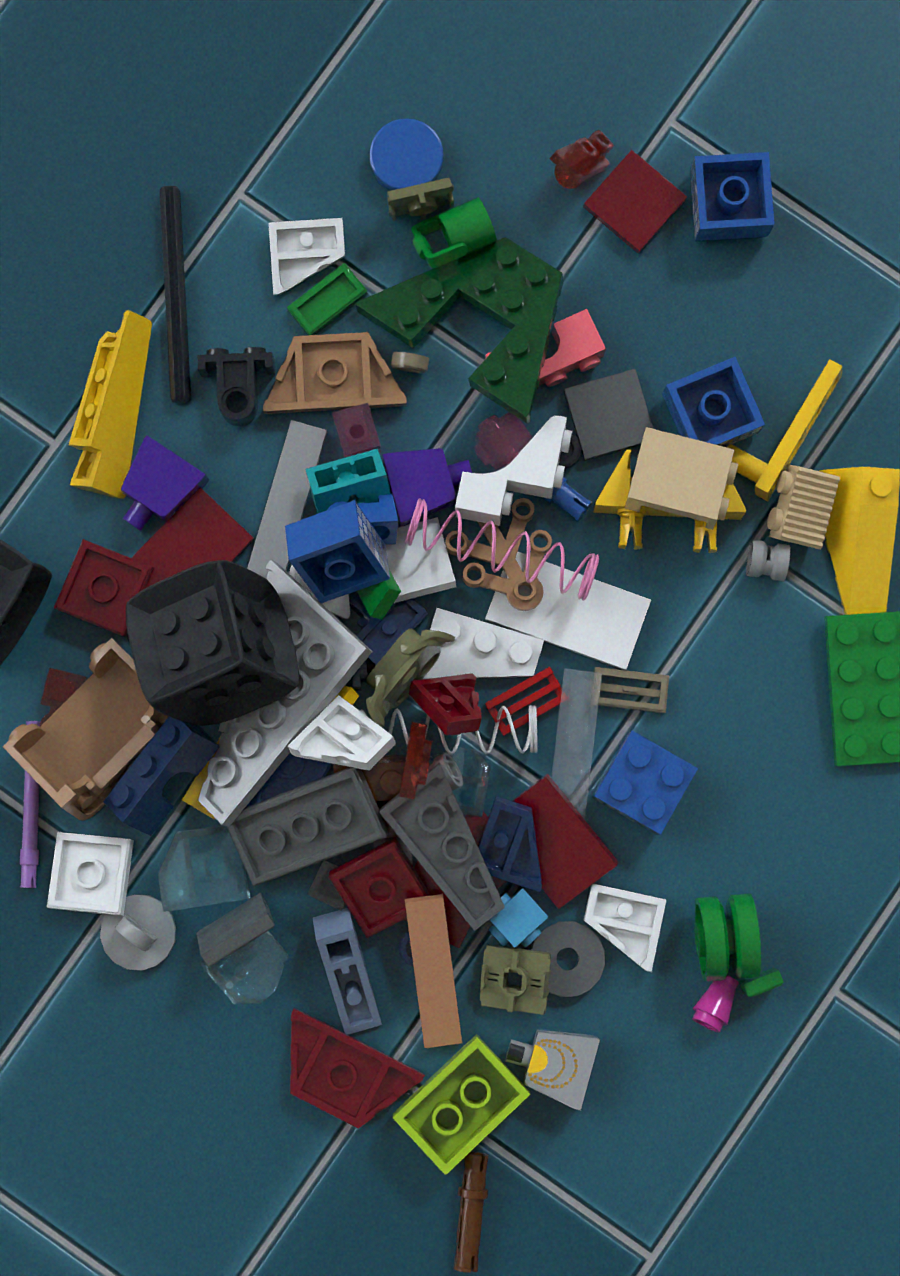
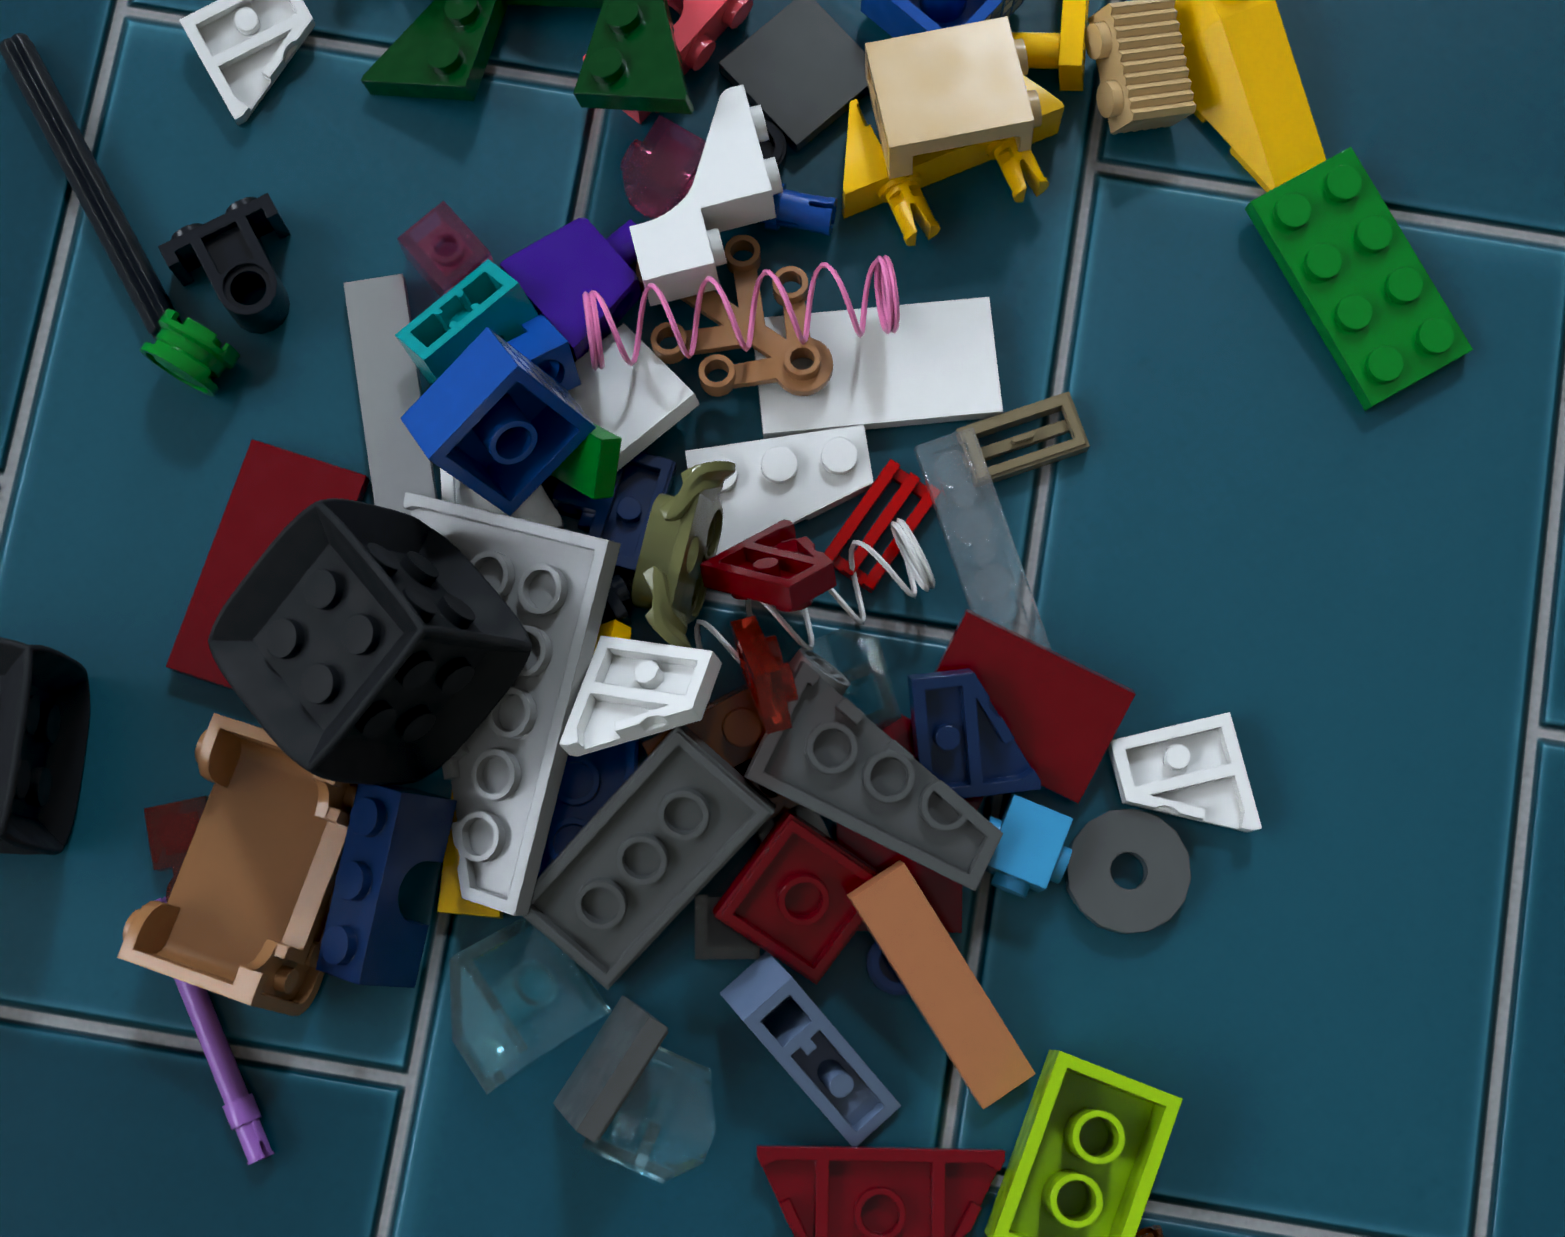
camera: 25 degrees left, 5 degrees down
white tile [47,832,134,916] -> none
dark red tile [54,539,154,637] -> none
yellow wedge [69,310,152,499] -> none
light grey tile [100,894,177,970] -> none
dark purple torso [121,435,209,531] -> none
medium nougat wing [263,332,407,414] -> none
green tile [287,263,368,335] -> none
dark tan tile [391,352,430,373] -> none
olive piece [480,944,551,1015] -> none
light grey torso [505,1030,600,1111] -> none
blue brick [591,731,698,835] -> none
dark pink cone [692,975,739,1033] -> none
green wheel [694,893,761,981] -> none
green tile [738,968,784,998] -> none
light grey wheel [746,540,790,582] -> none
none -> green wheel [139,309,240,397]

